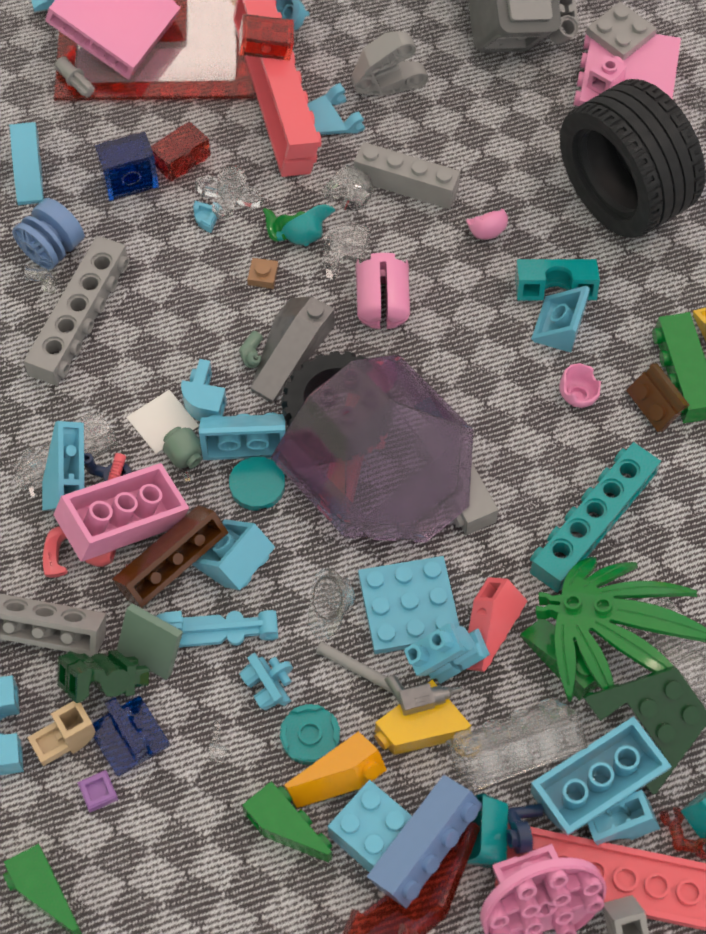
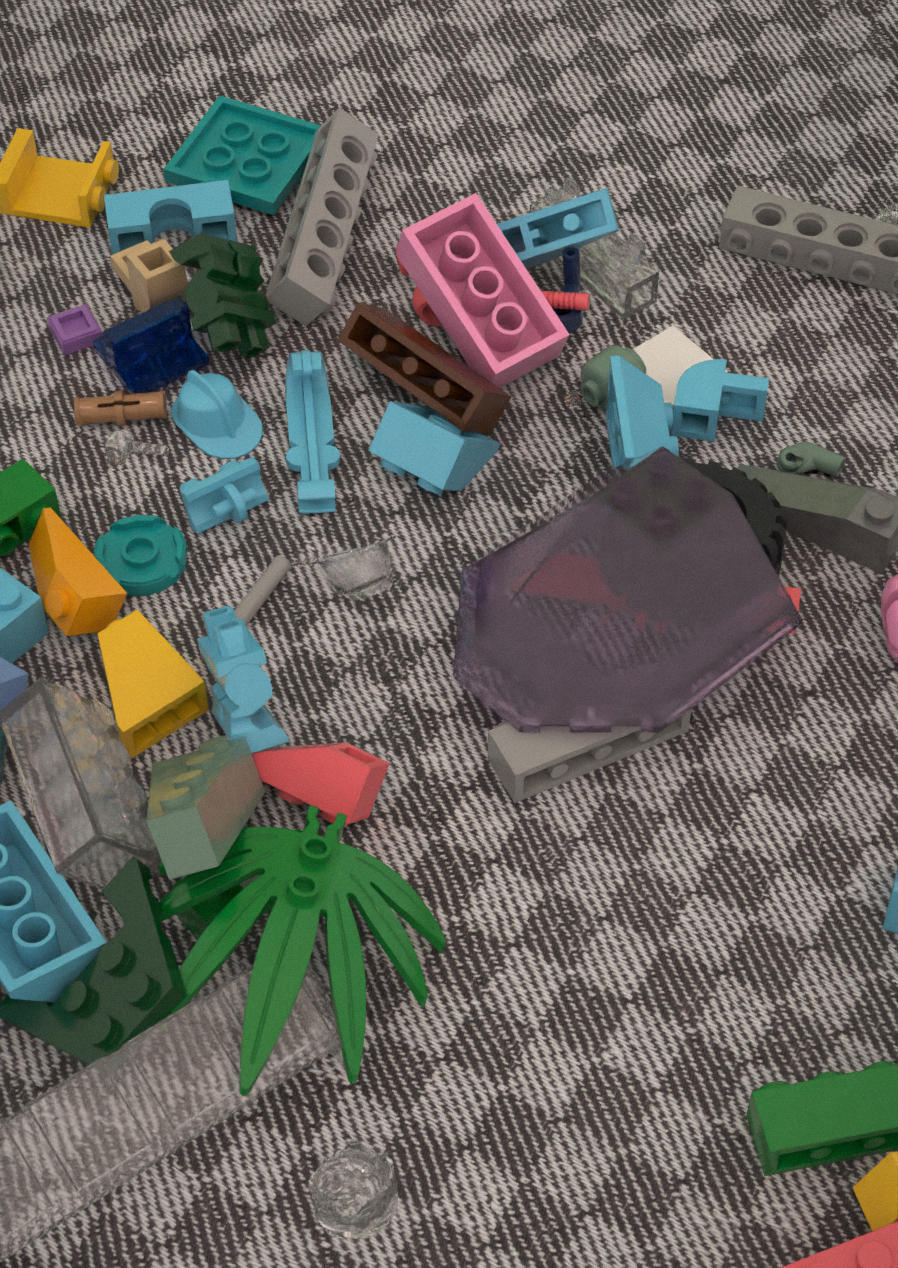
camera: 90 degrees right, 10 degrees down
sand green tile [117,603,183,680] -> none
teal tile [229,457,285,511] -> none
medium azure plate [358,556,460,655] -> none
flat silver piece [384,675,463,716] -> none
teal brick [530,442,661,593] -> none
bright pink hair [559,363,601,408] -> none
reddish brown plate [626,364,689,432] -> none
none -> medium nougat pin [74,390,167,426]
none -> sand green wedge [146,736,265,880]
none -> medium azure piece [172,369,263,459]

